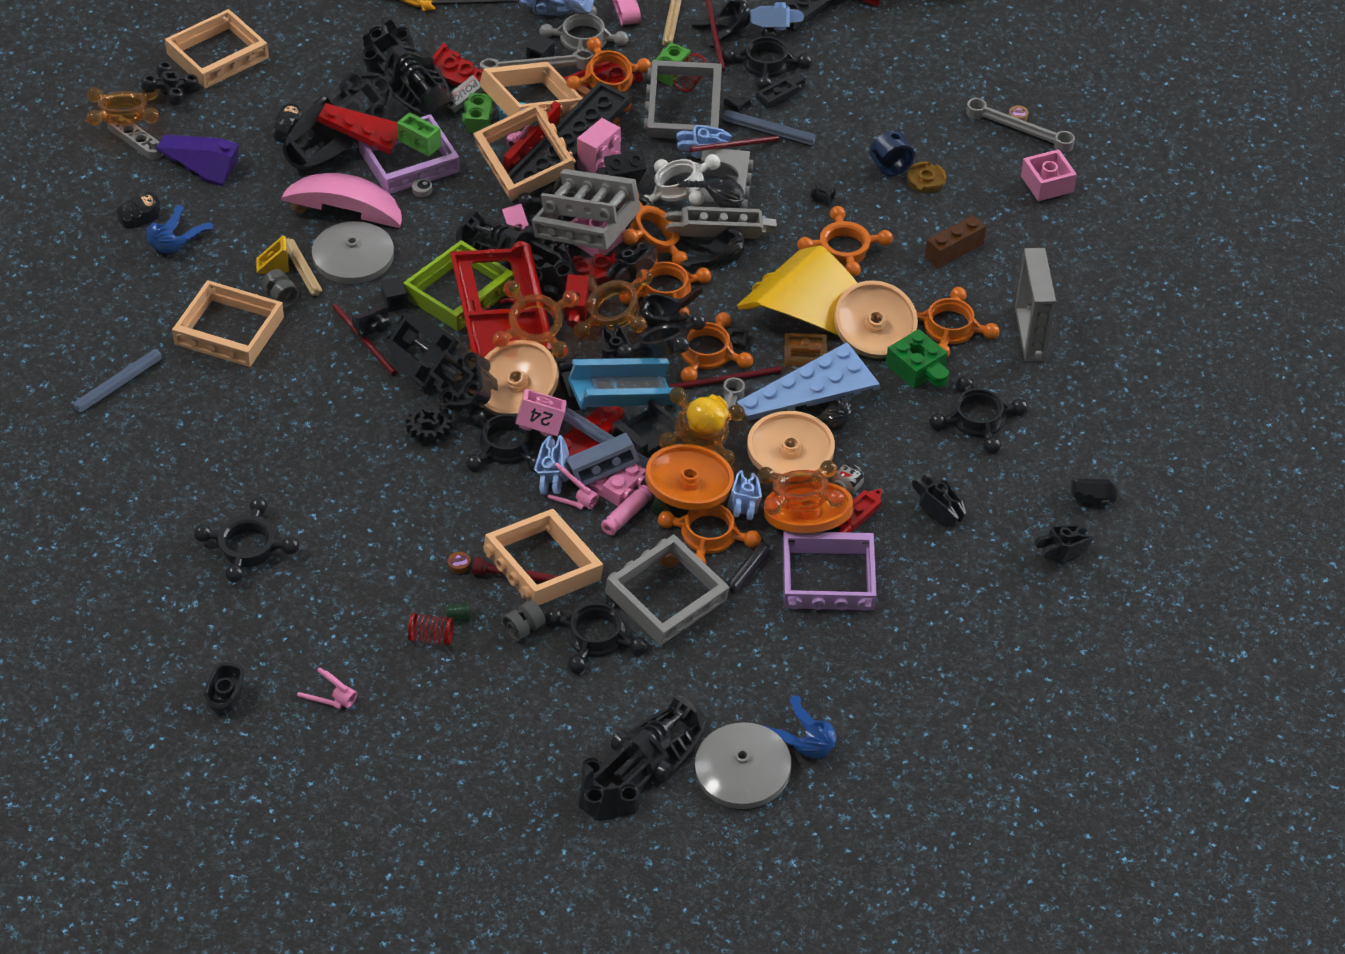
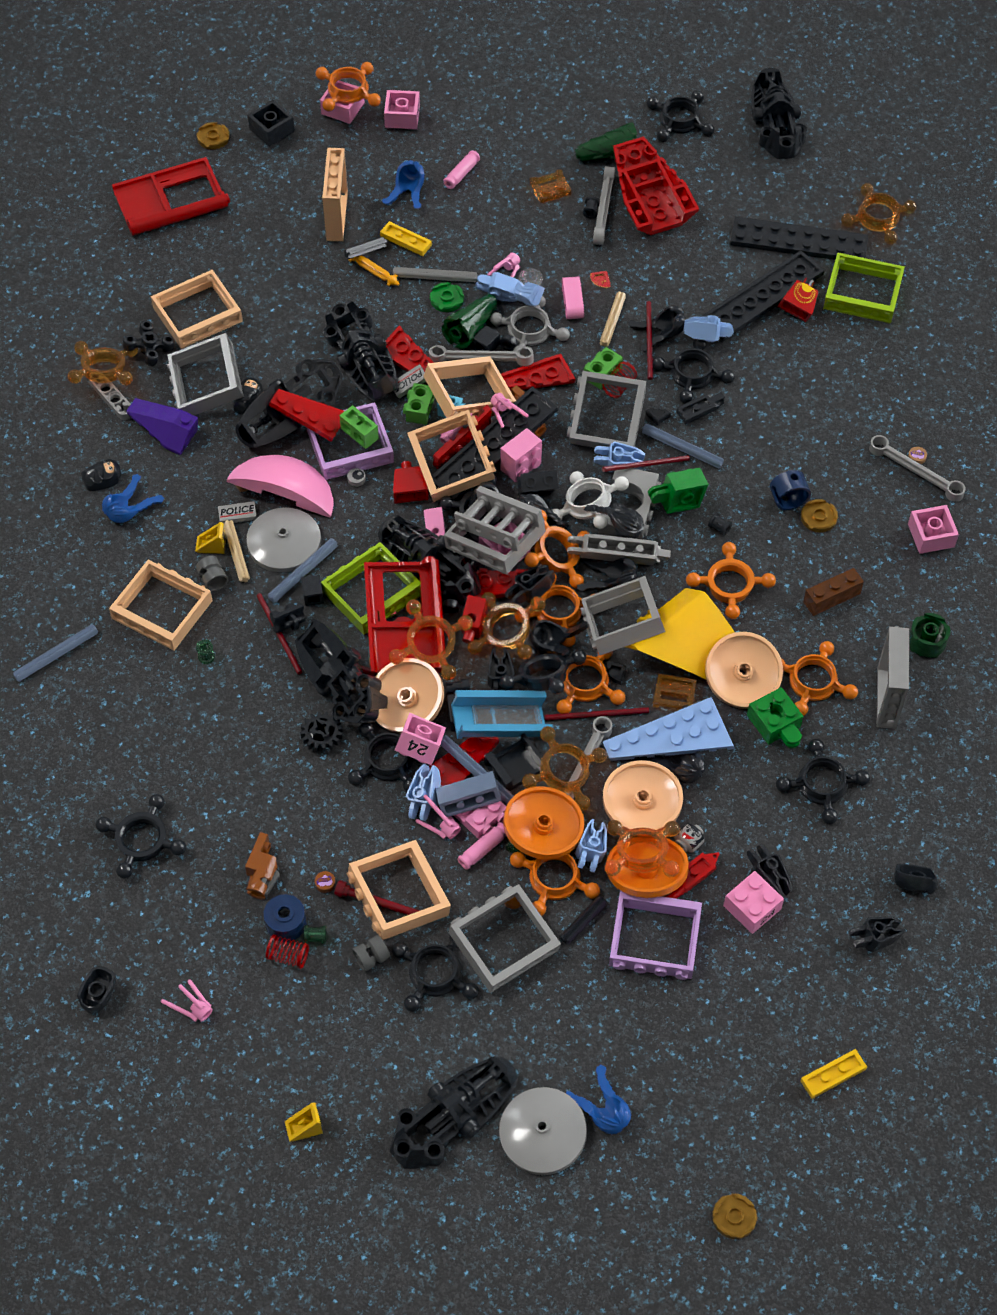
camera: 10 degrees right, 10 degrees up
orange piece [566,37,652,112] -> none
yellow hair [687,394,729,436] -> none
none -> light grey window [167,333,244,415]
none -> clear green bush [196,639,215,664]
none -> light grey tile [218,501,257,523]
none -> dark orange plate [245,832,280,900]
none -> dark blue piece [263,894,307,942]
none -> sand blue axle [268,538,338,603]
none -> yellow slope [285,1103,323,1142]
none -> red torso [393,461,428,504]
none -> green tile [430,282,464,312]
none -> dark green cone [441,294,497,349]
none -> bright pink plant [491,393,528,428]
none -> black tile [500,334,518,351]
none -> light grey window [580,576,665,655]
none -> green brick [647,468,709,514]
none -> pearl gold tile [712,1194,757,1239]
none -> bright pink brick [724,871,784,934]
none -> yellow plate [800,1049,867,1099]
none -> dark green brick [909,613,951,658]

